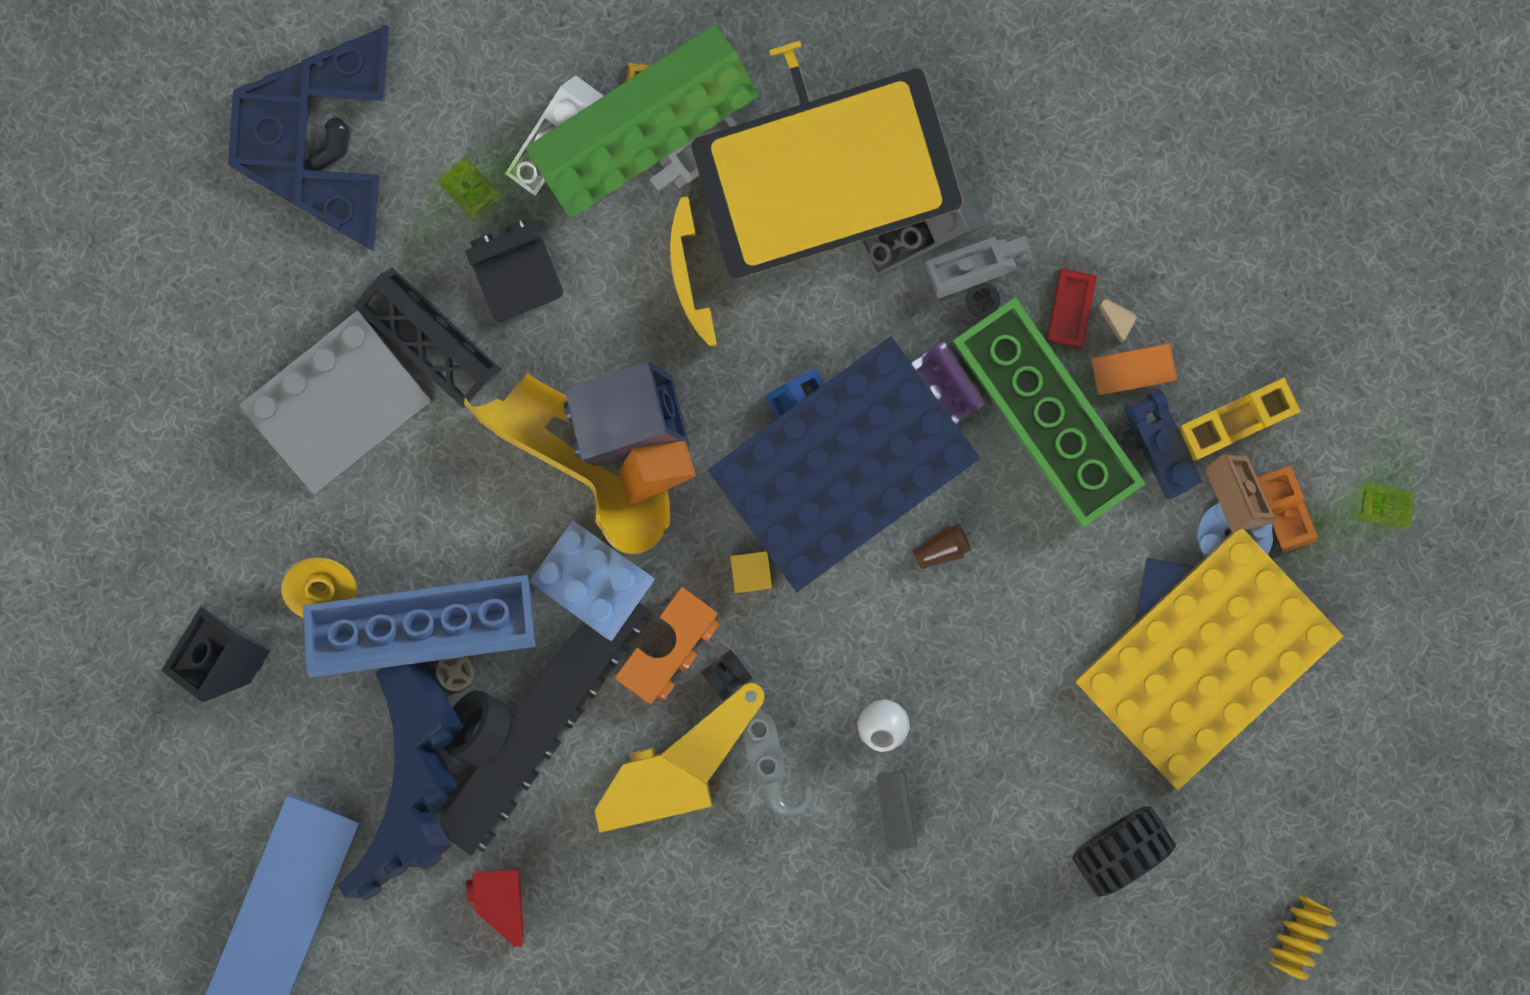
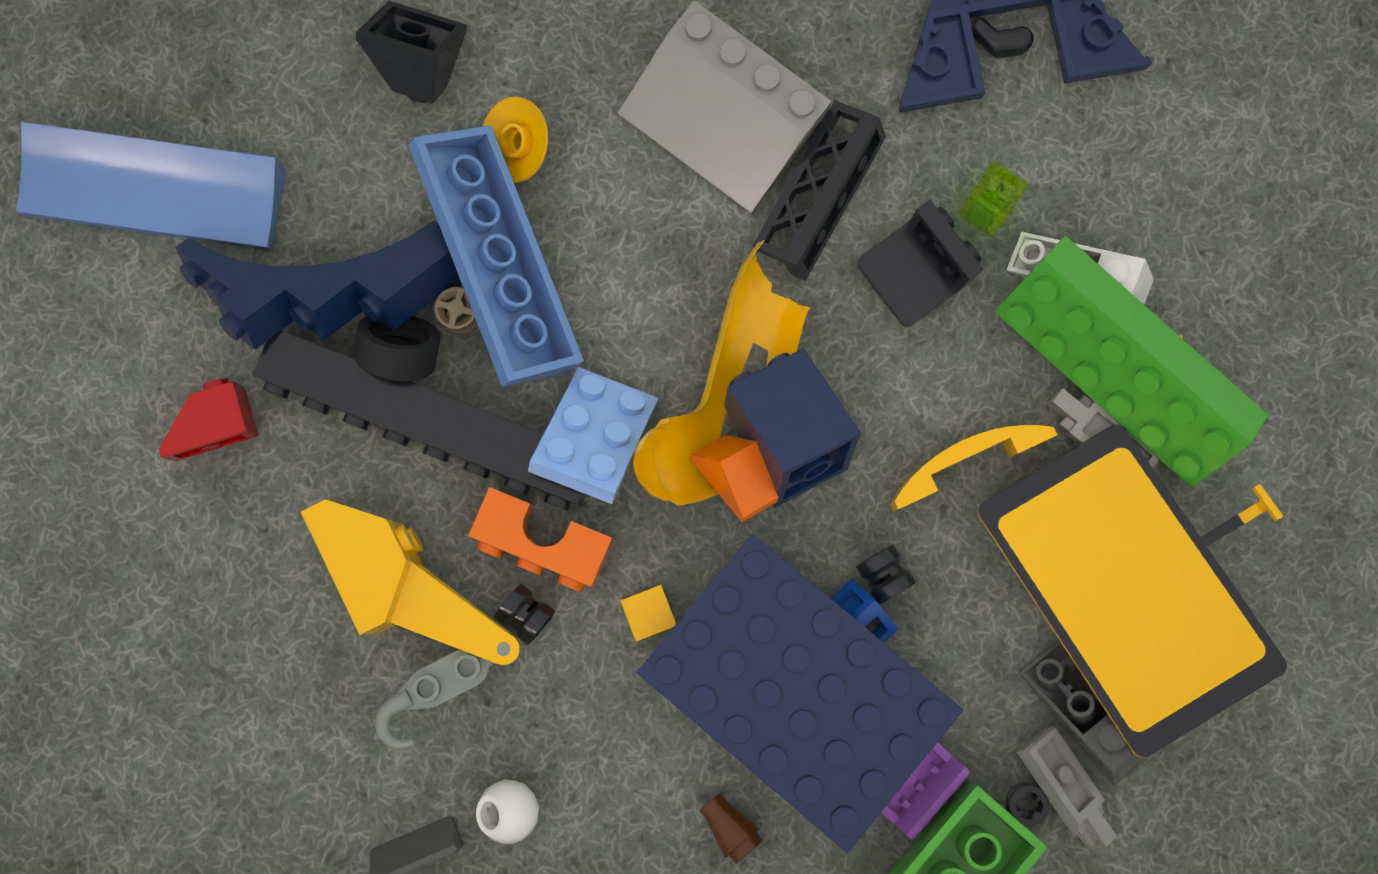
camera: 75 degrees right, 5 degrees down
none -> black wheel [855,544,916,604]

